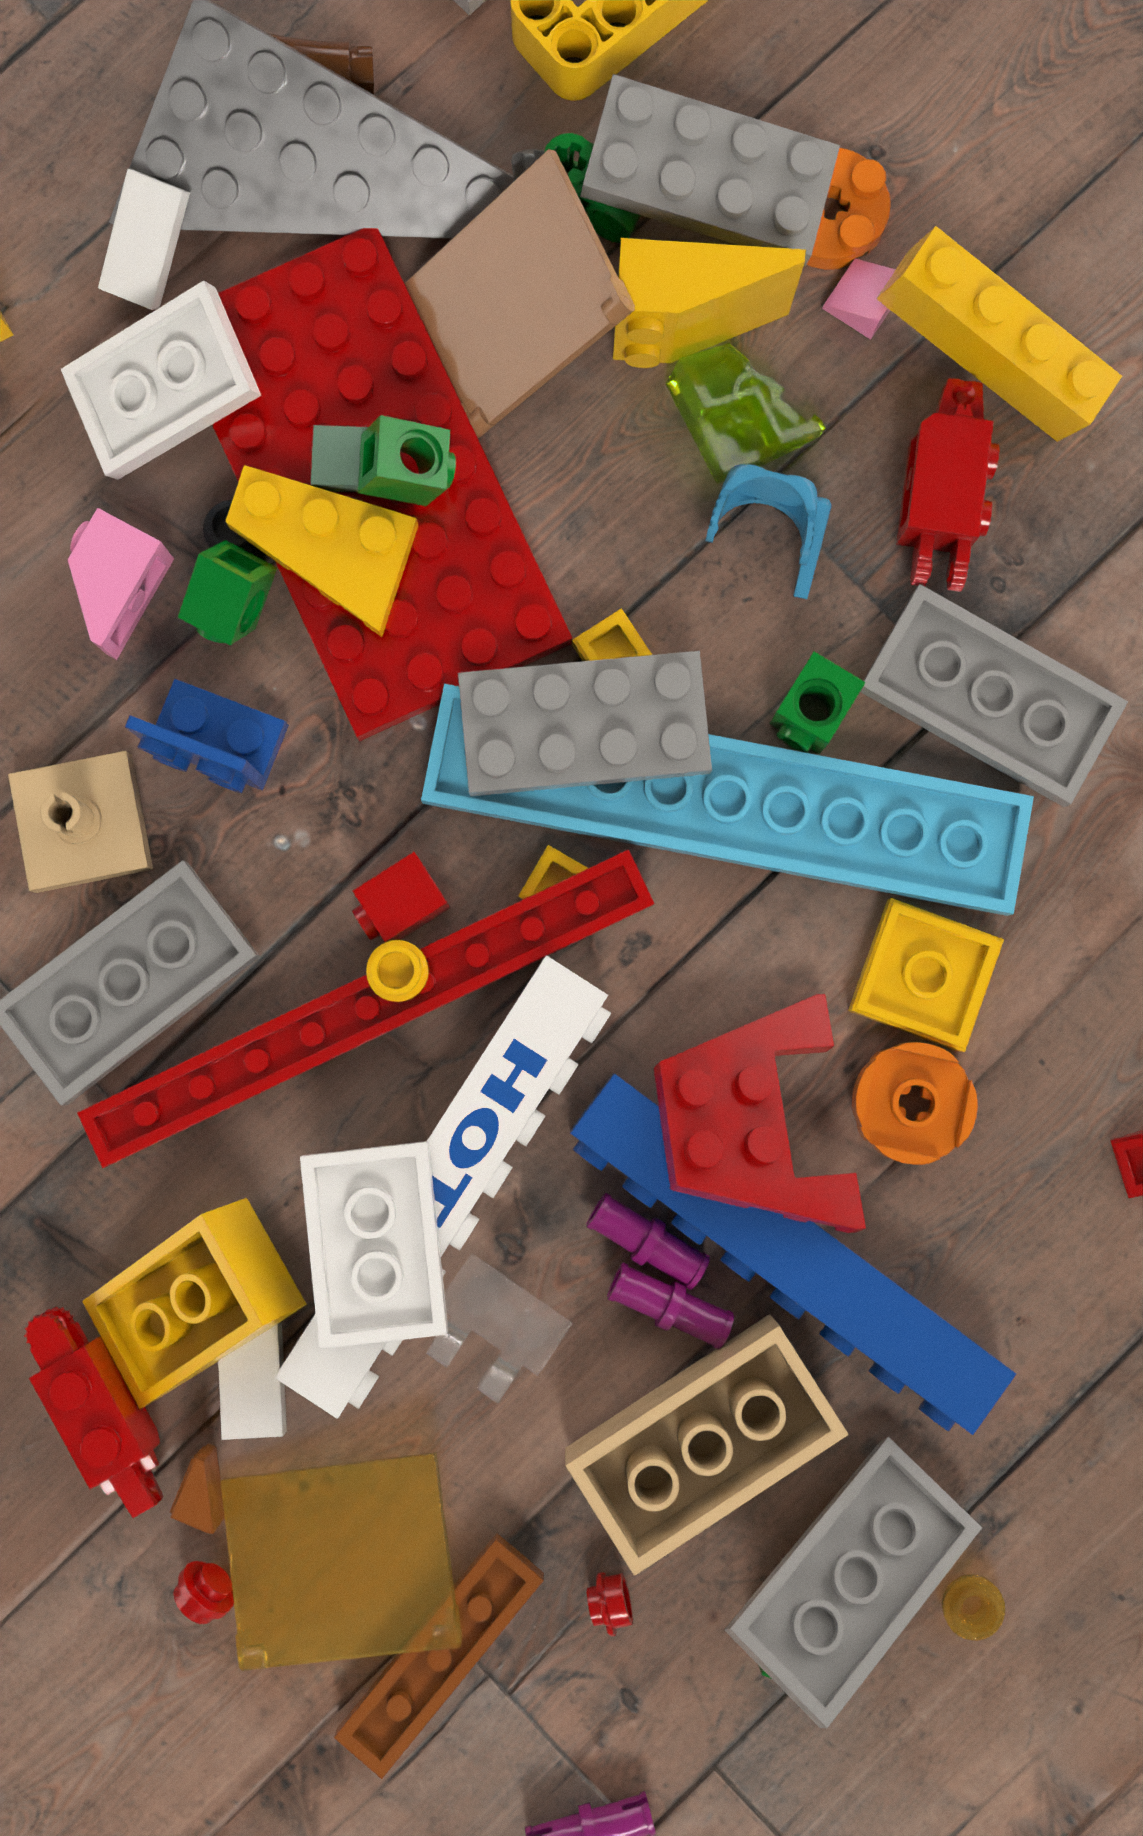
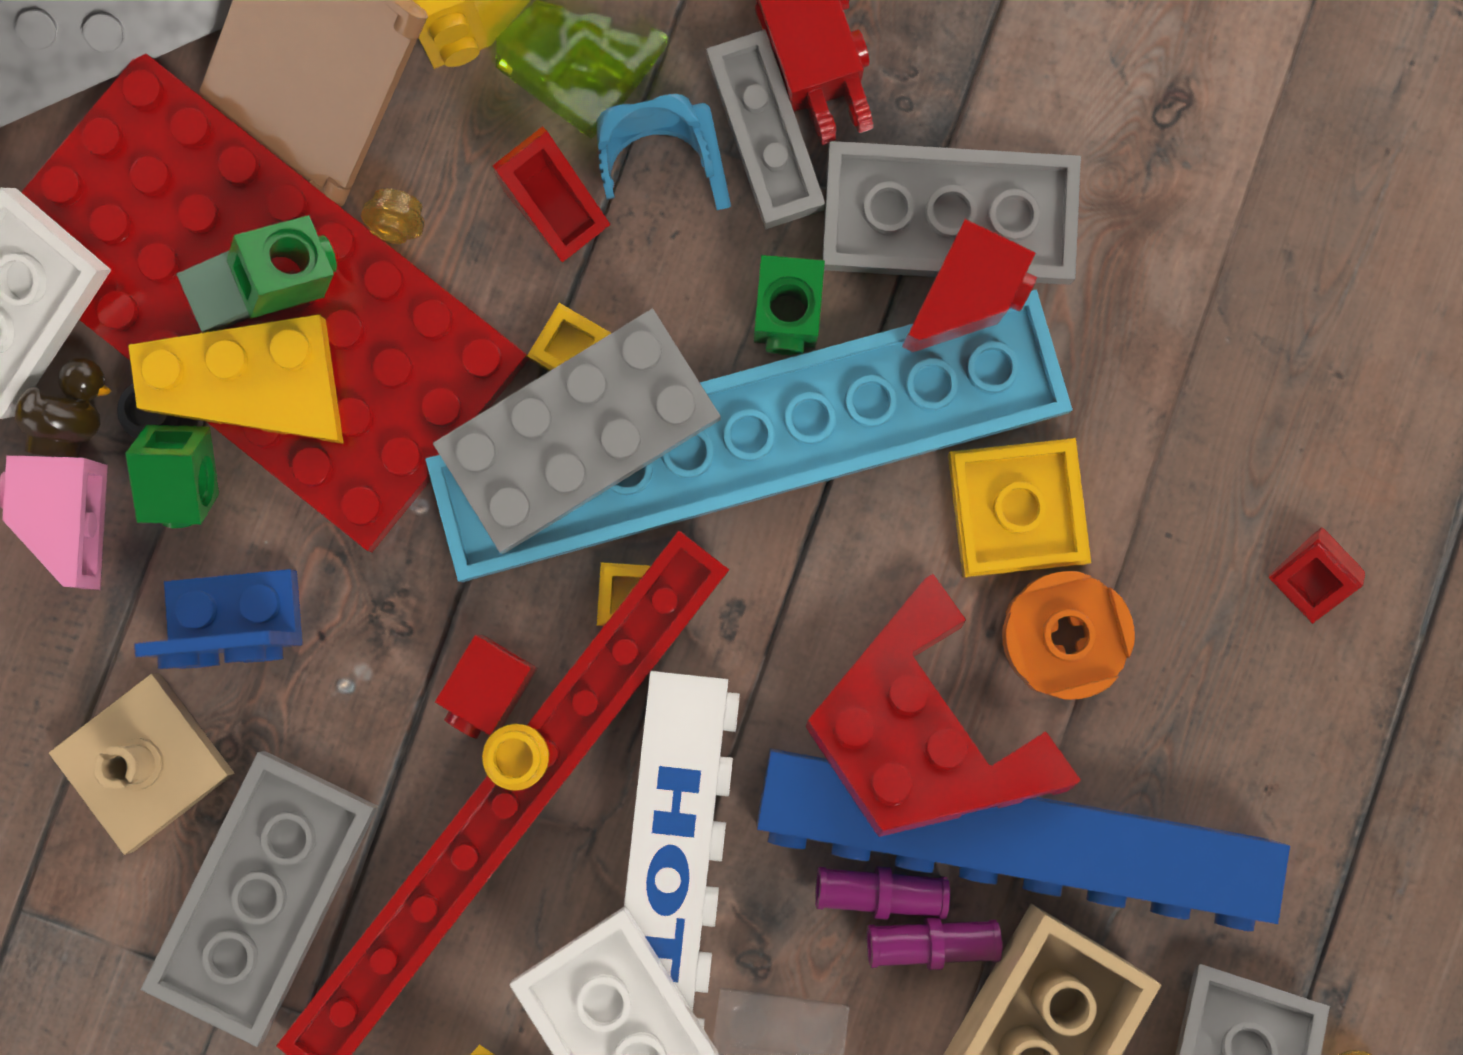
camera: 20 degrees left, 0 degrees up
none -> dark brown animal [14,358,111,458]
none -> clear yellow plate [361,188,425,244]
none -> red slope [492,126,611,263]
none -> light grey plate [706,30,825,230]
none -> red slope [902,219,1037,352]

